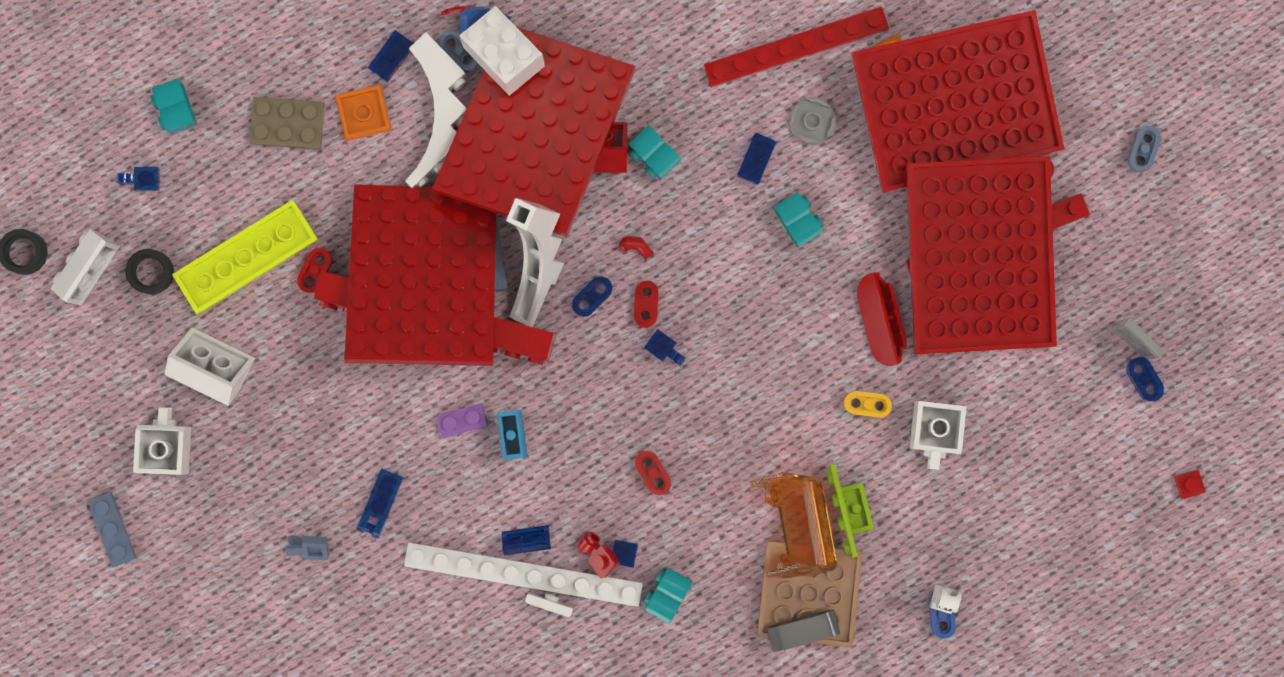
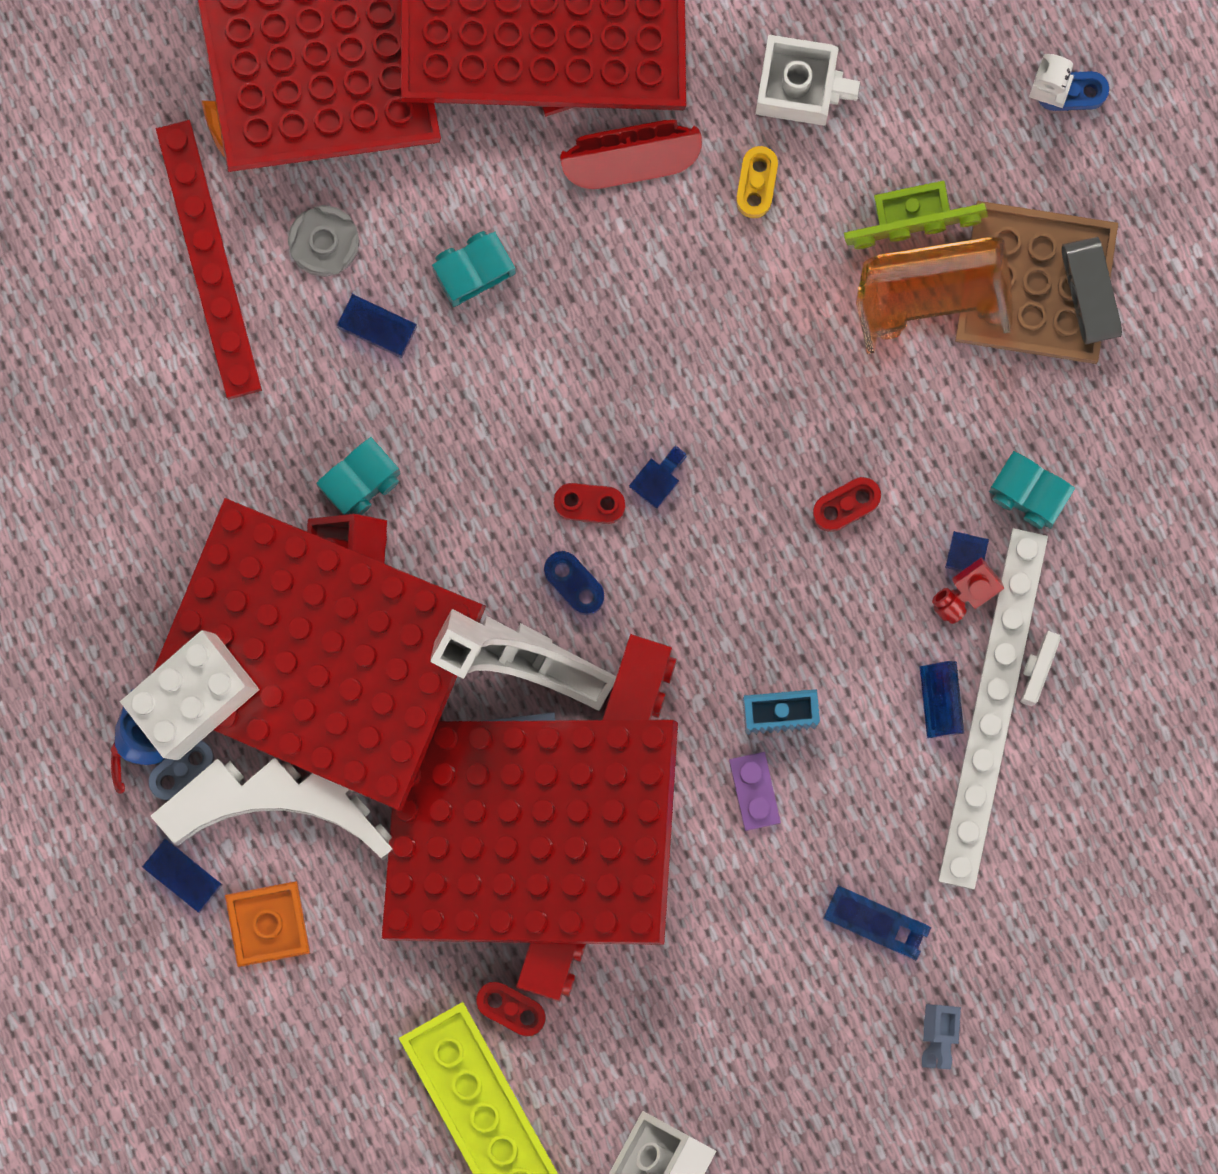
camera: 90 degrees left, 5 degrees down
dark tan plate [249,97,325,150] -> none
red arm [619,235,654,260] -> none

